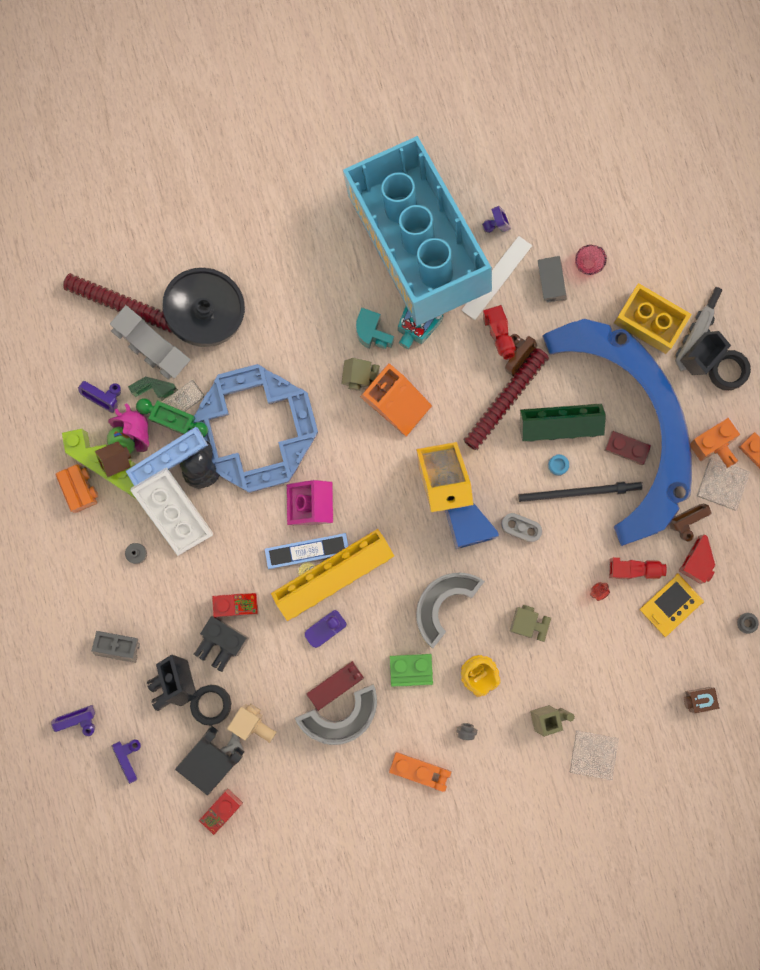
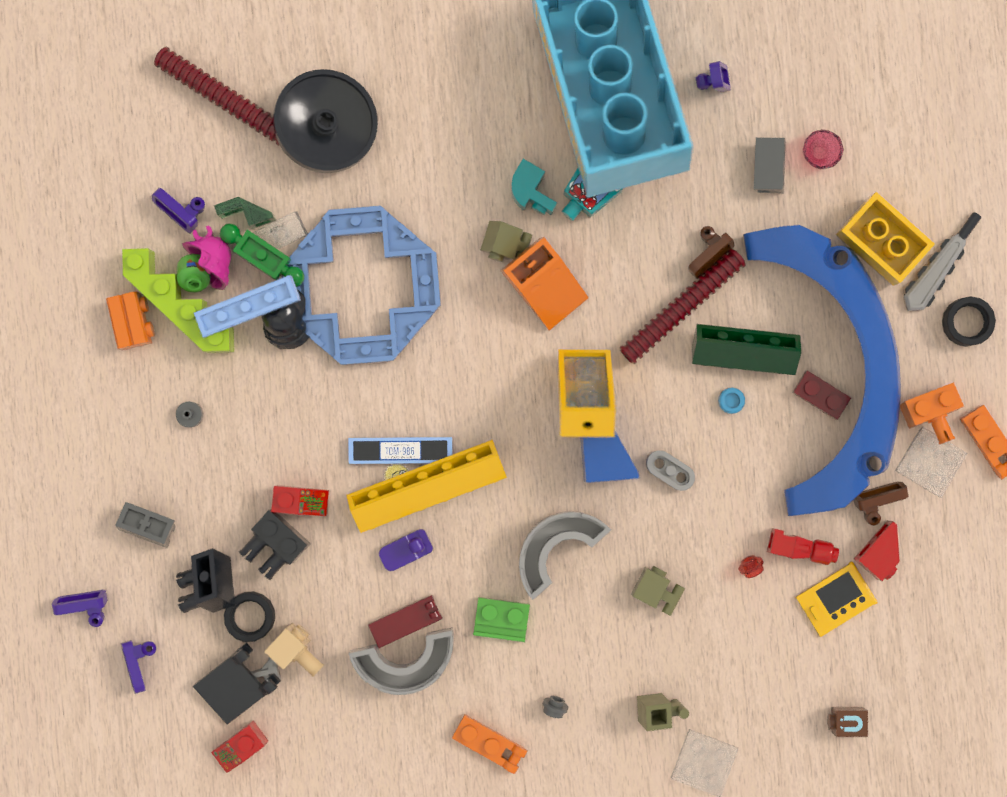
camera: 10 degrees right, 5 degrees up
reddish brown brick [95,441,131,477] -> none
light grey brick [110,305,191,380] -> none
white tile [130,467,213,556] -> none
dark pink slope [287,480,333,525] -> none
yellow hair [461,655,501,697] -> none
white sticker [462,236,532,320] -> none
red piece [483,305,516,360] -> none
black bar [518,481,642,502] -> none
black panel [680,331,731,375] -> none
dark grey plate [737,613,759,634] -> none

